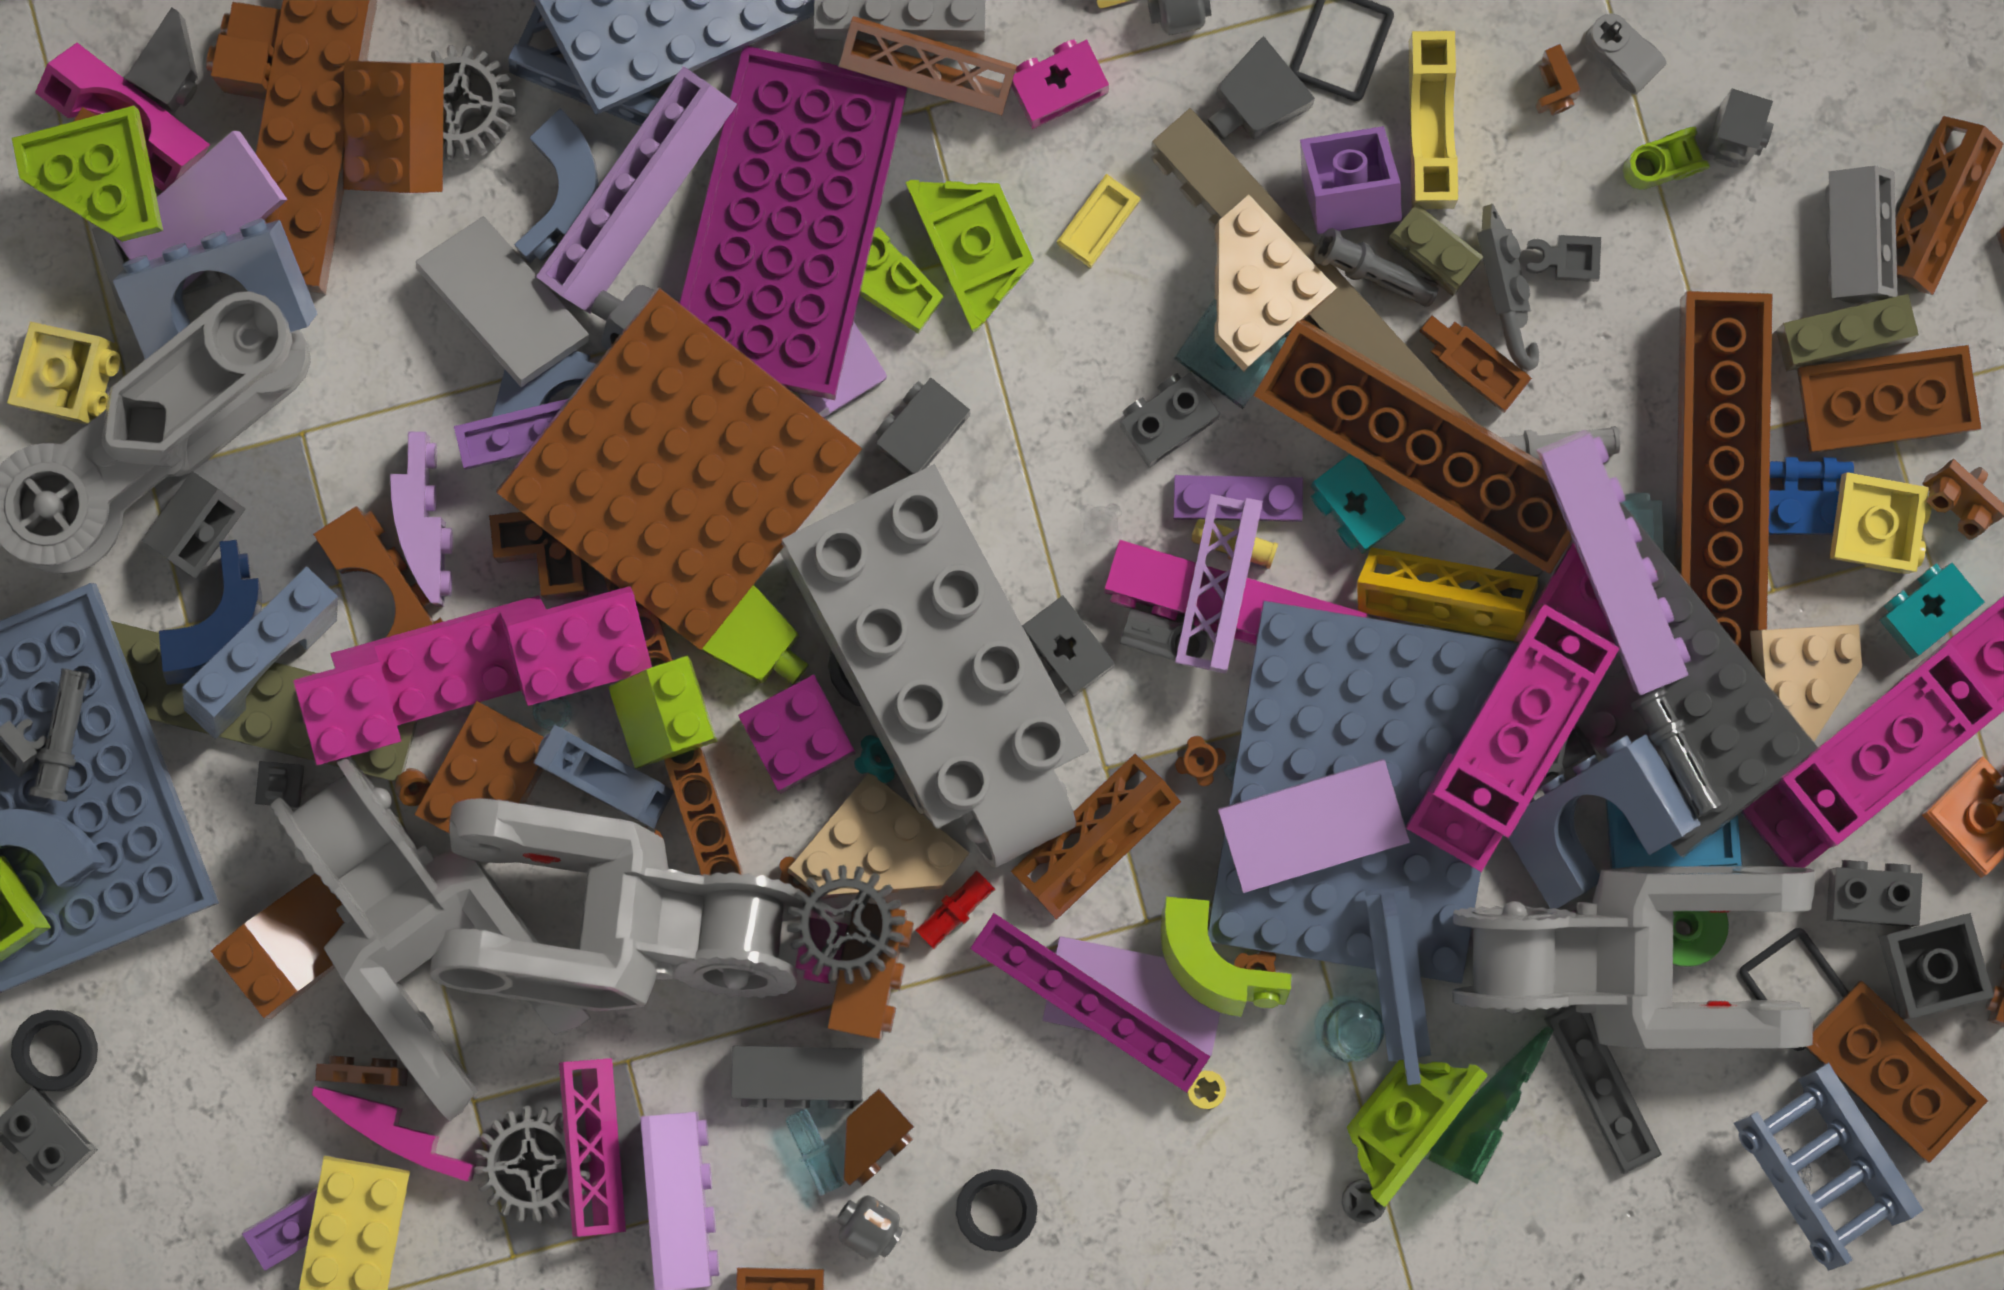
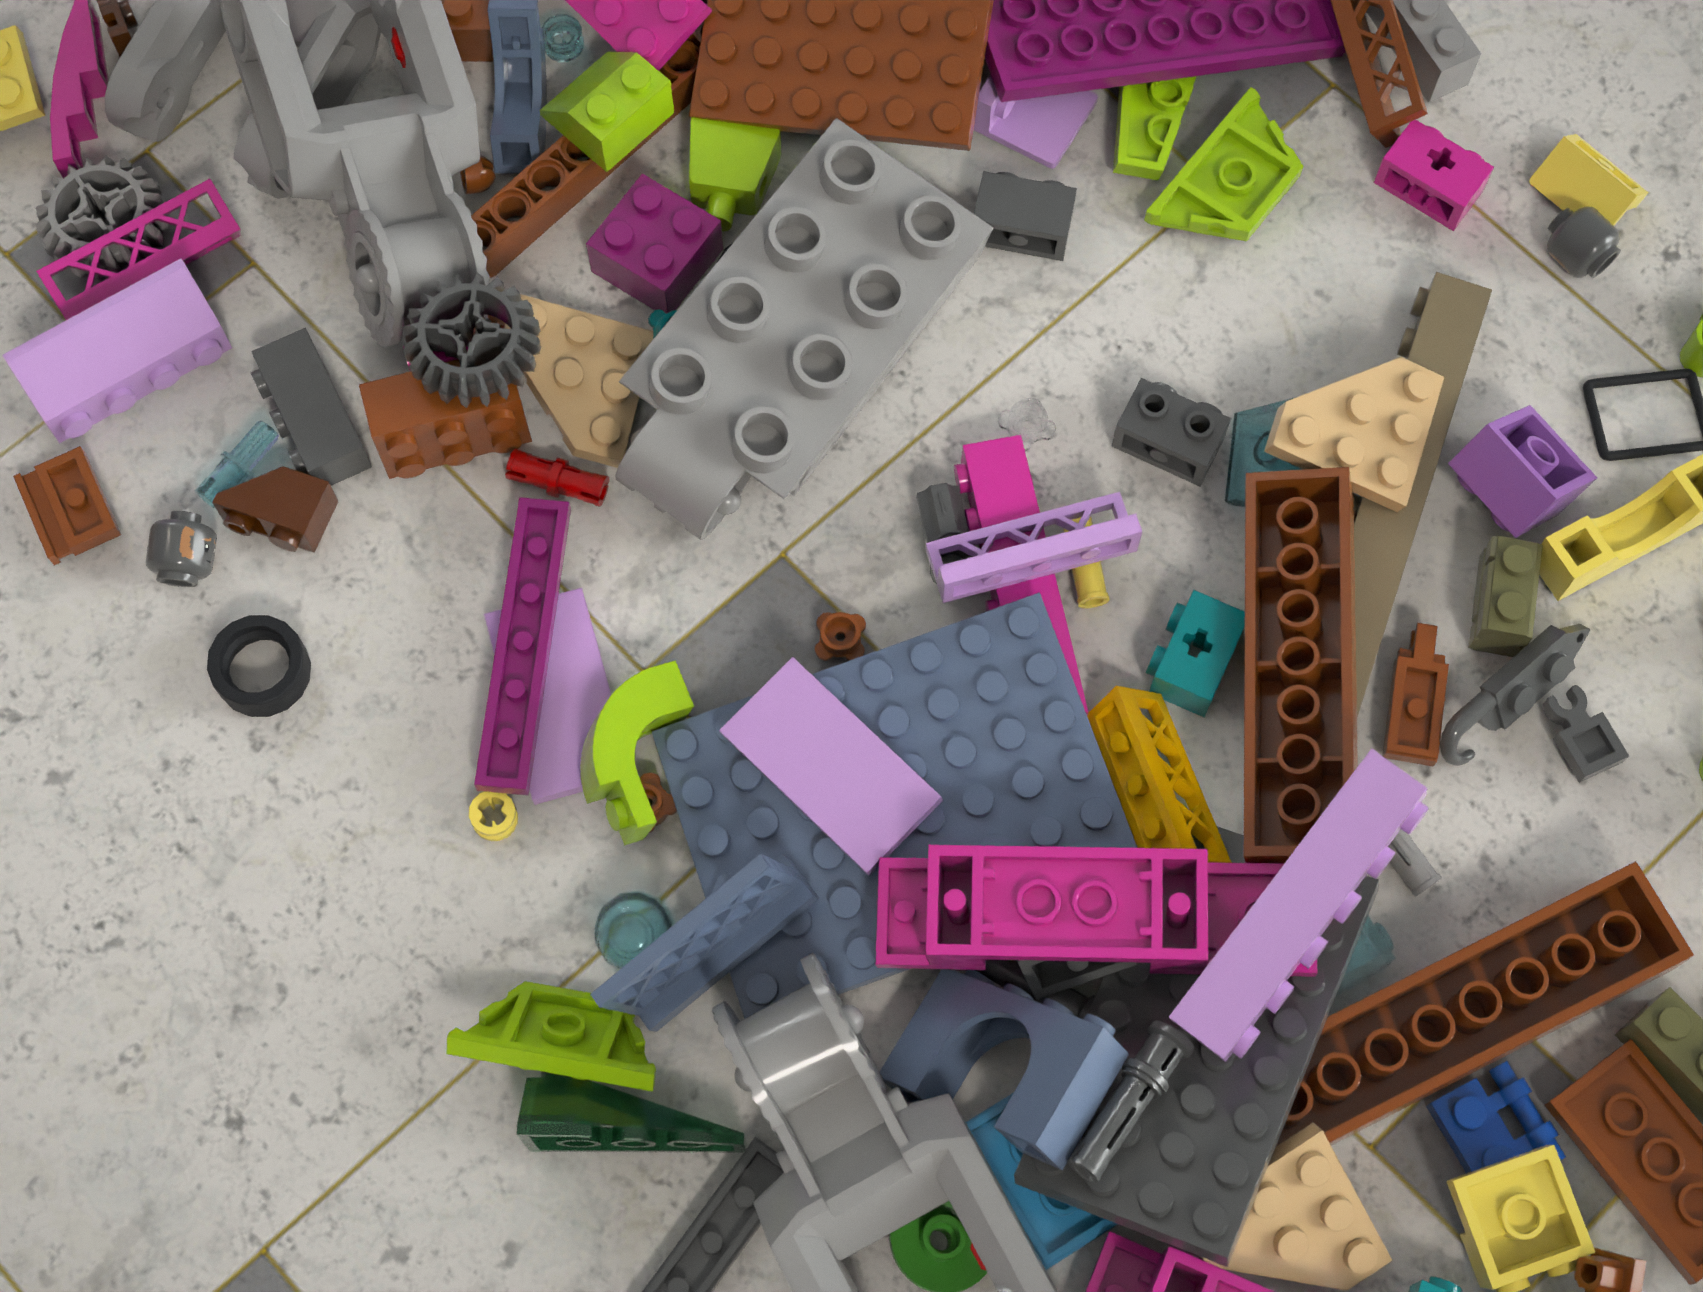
camera: 60 degrees right, 15 degrees down
dark orange fence [1011,754,1181,920] -> none
dark grey brick [1022,595,1115,698] -> none
light yellow tile [1056,174,1141,269] -> none
medium lavender plate [1174,475,1303,522] -> none
dark grey torso [1208,36,1315,139] -> none
dark grey pin [1314,228,1439,307] -> none
dark grey wheel [1341,1179,1386,1223] -> none

